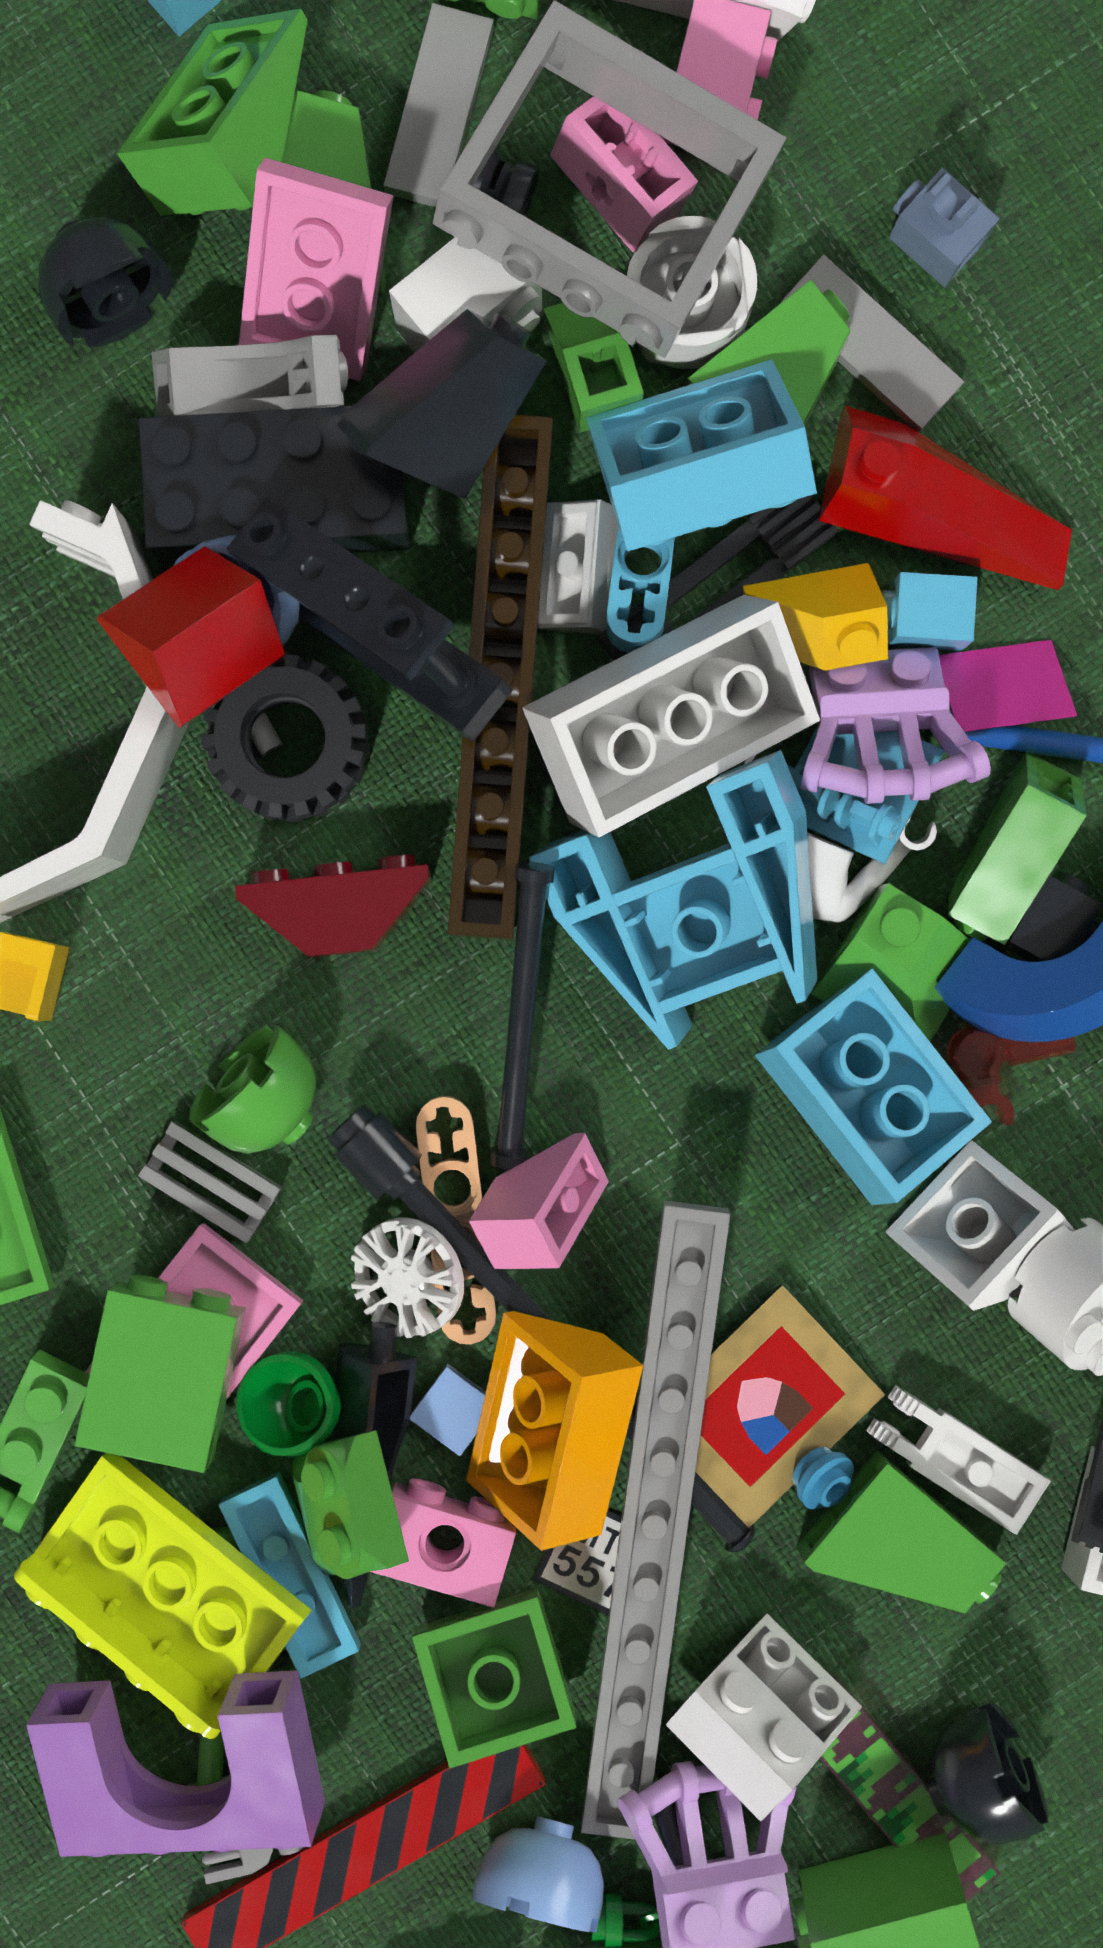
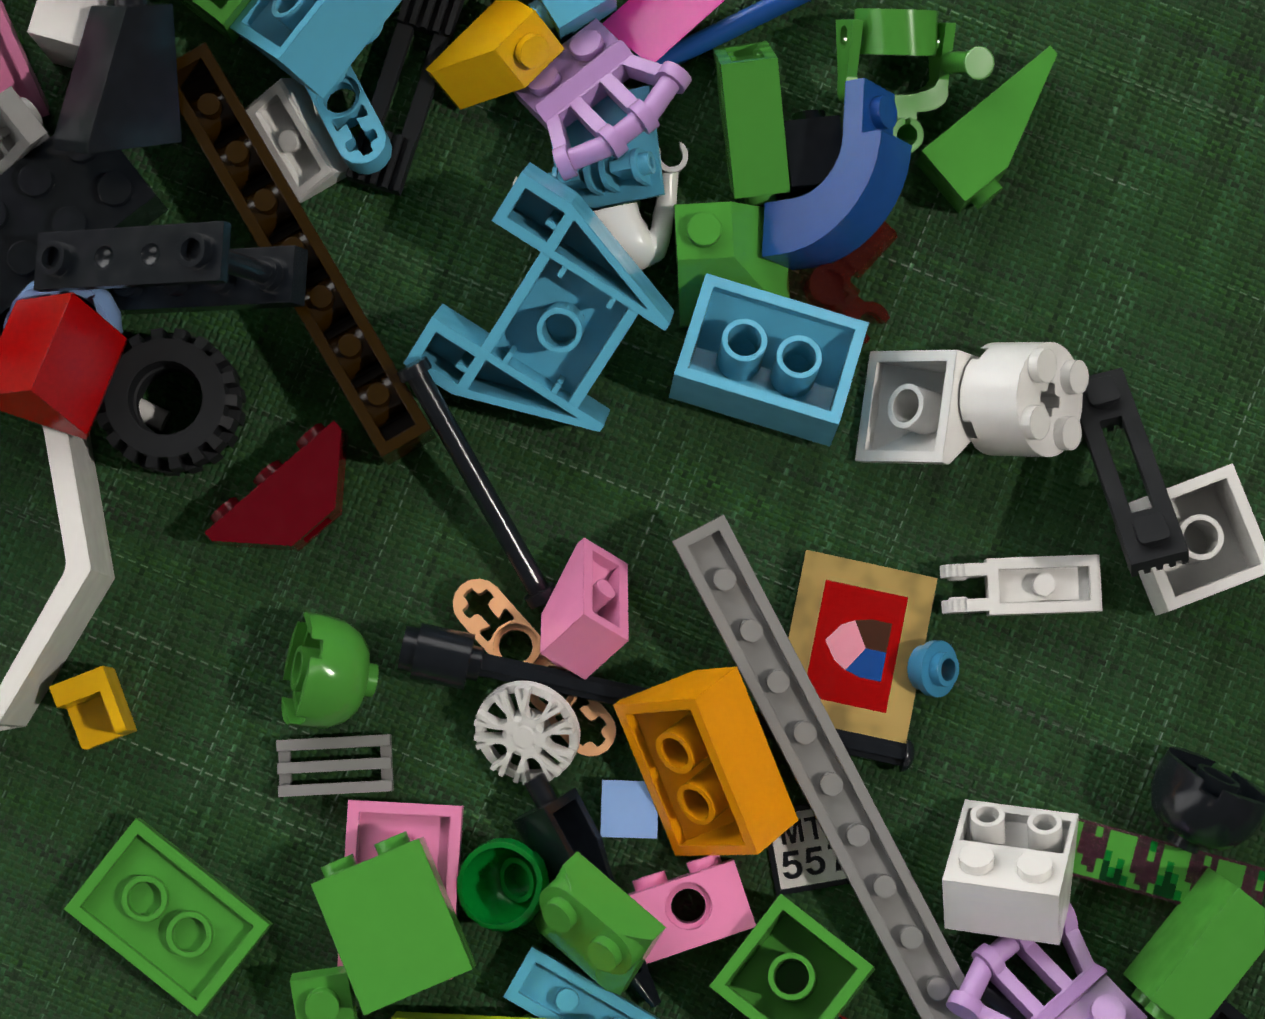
camera: 30 degrees left, 5 degrees down
white brick [522,595,820,838] -> none
bright green slope [796,1450,1006,1613] -> none

